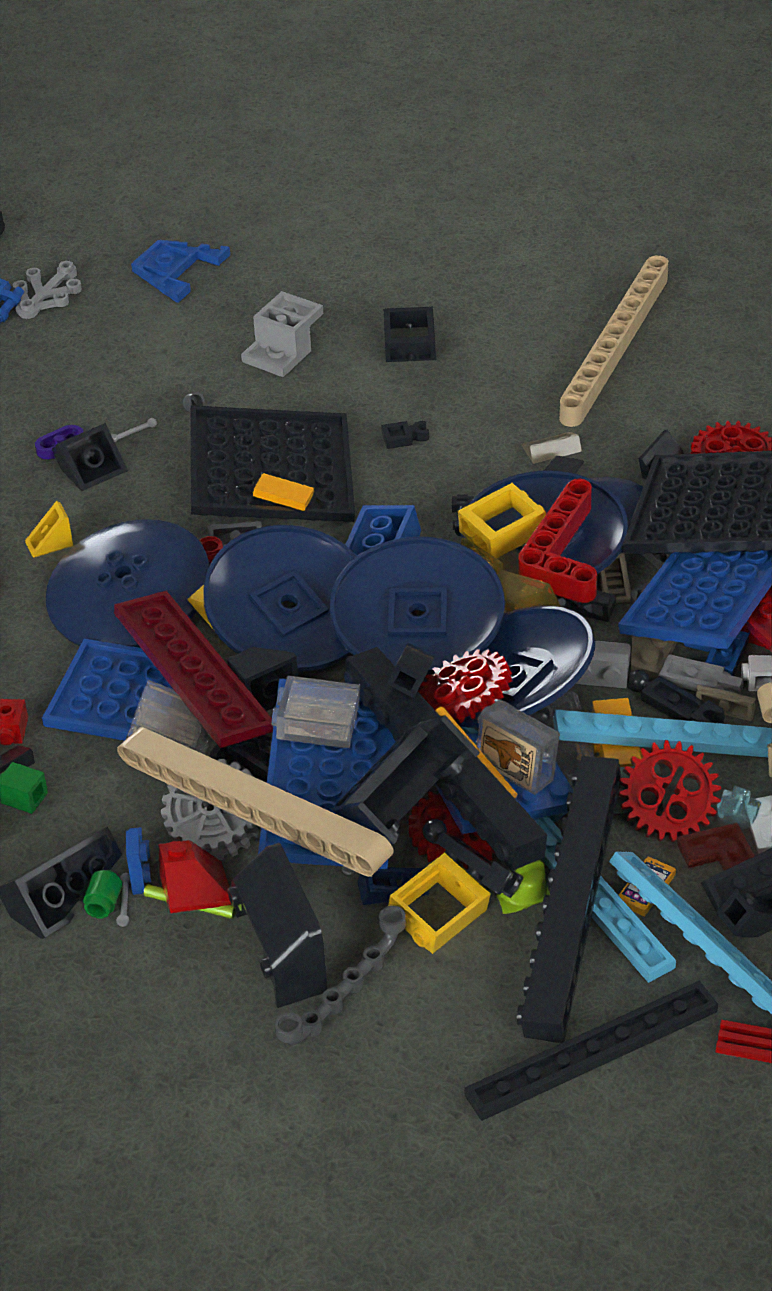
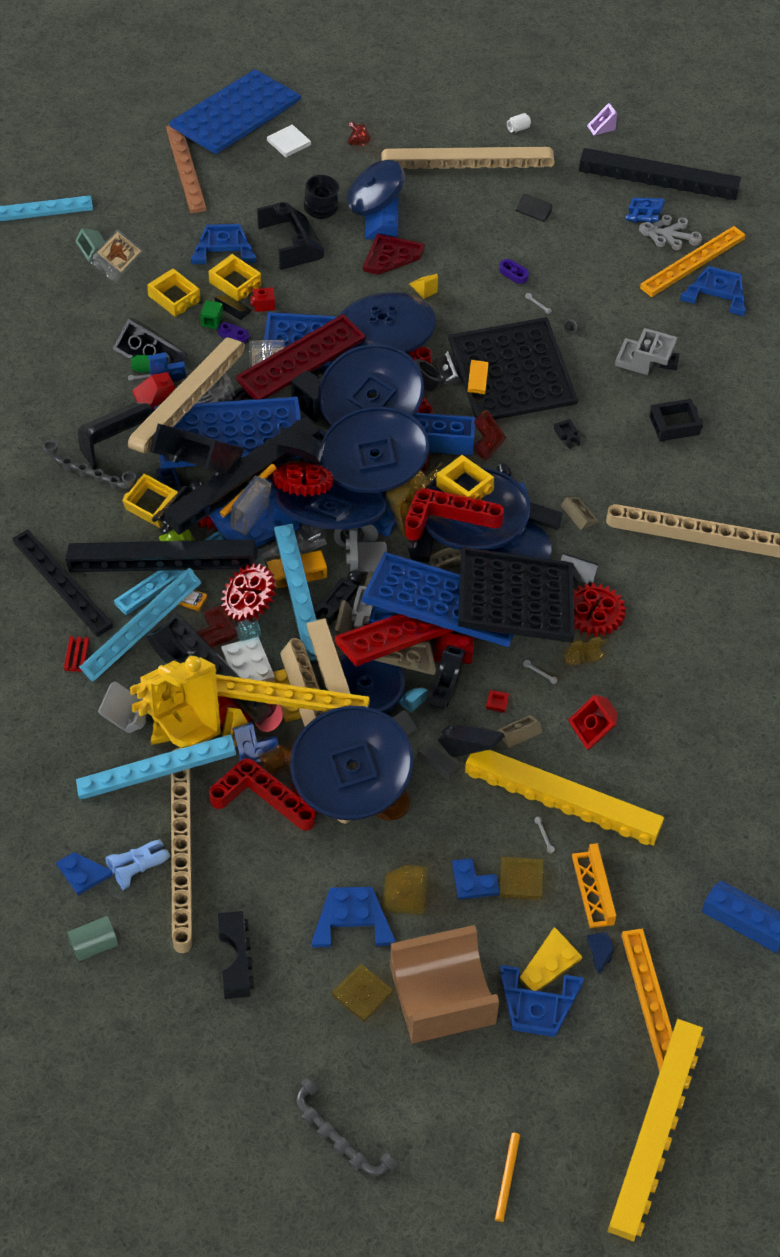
camera: 75 degrees right, 10 degrees up
black slope [52,423,128,491] -> none
clear brick [272,676,360,748] -> none
none -> dark purple plate [218,322,249,344]
none -> clear red plate [474,410,506,461]
none -> light orange plate [640,226,746,297]

